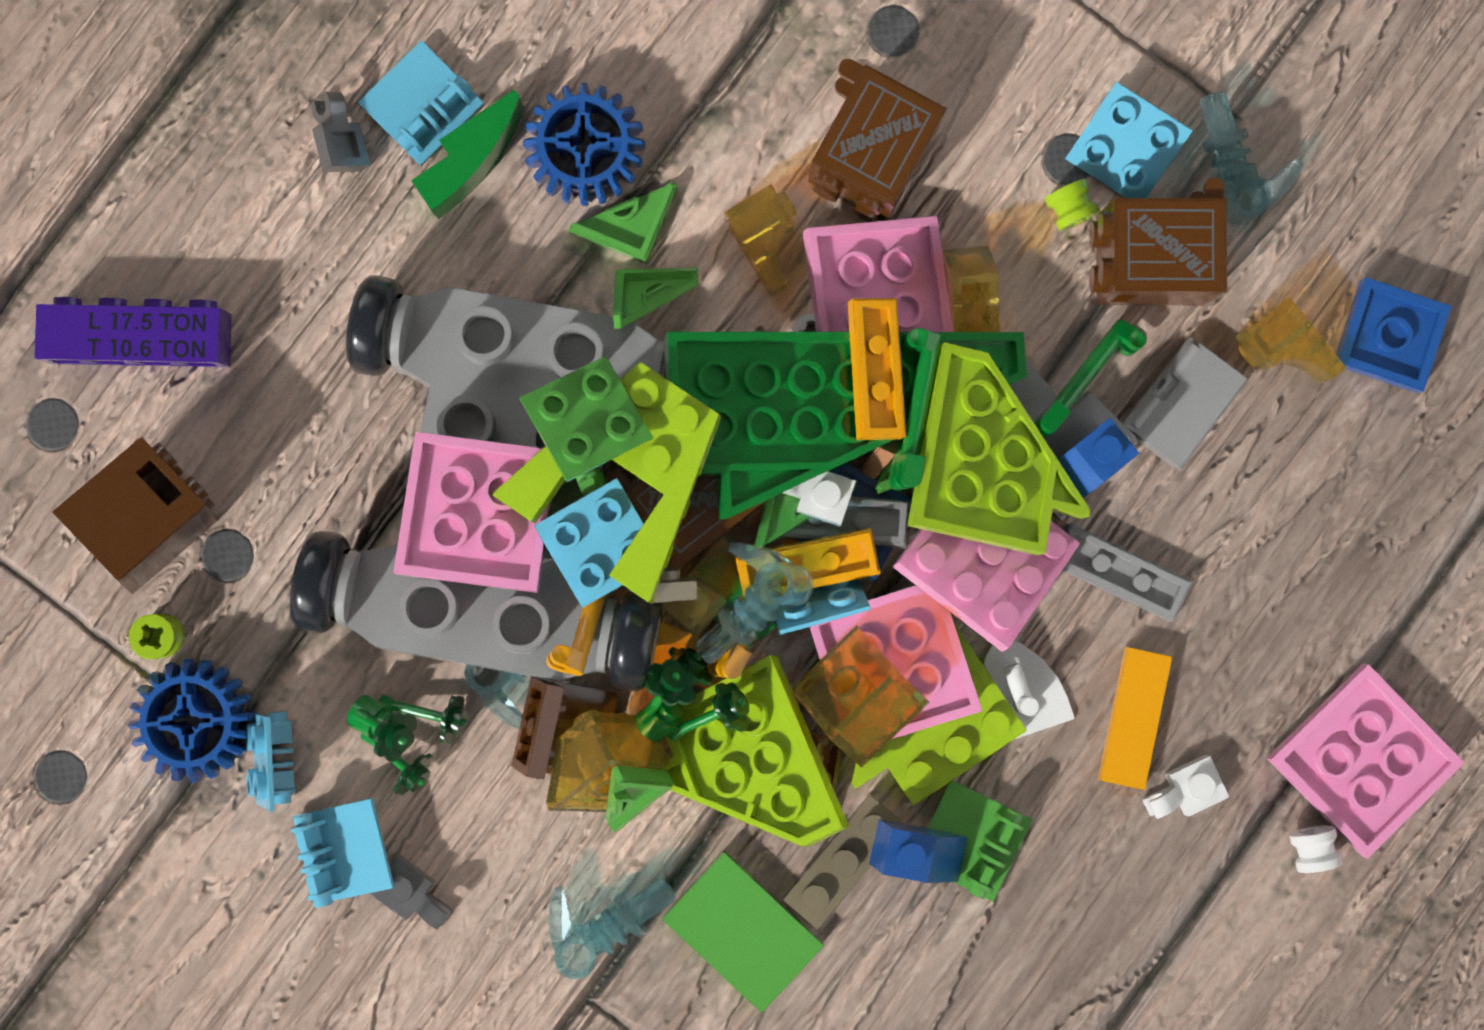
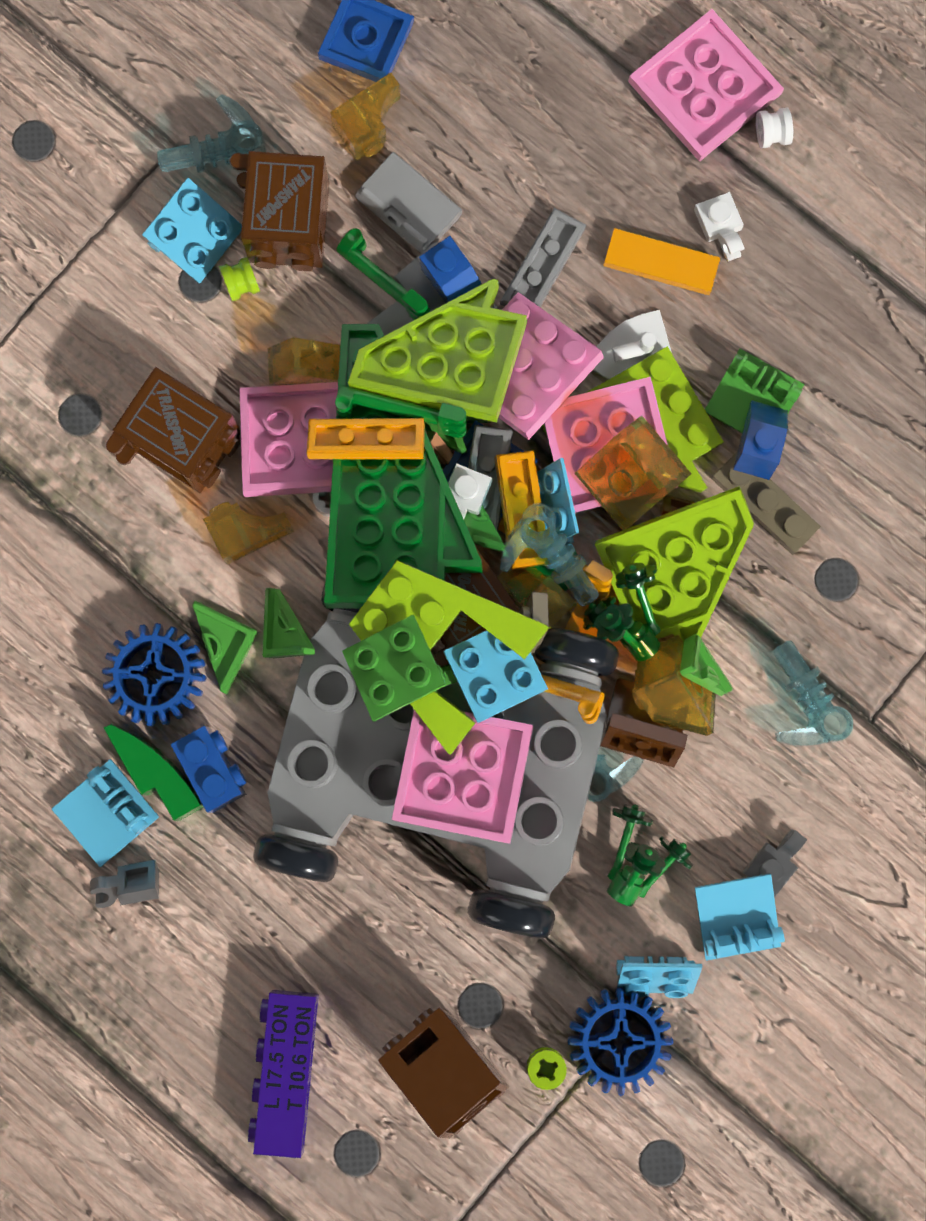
camera: 85 degrees left, 5 degrees down
bright green tile [662,850,824,1013] -> none
none -> blue brick [170,726,247,813]

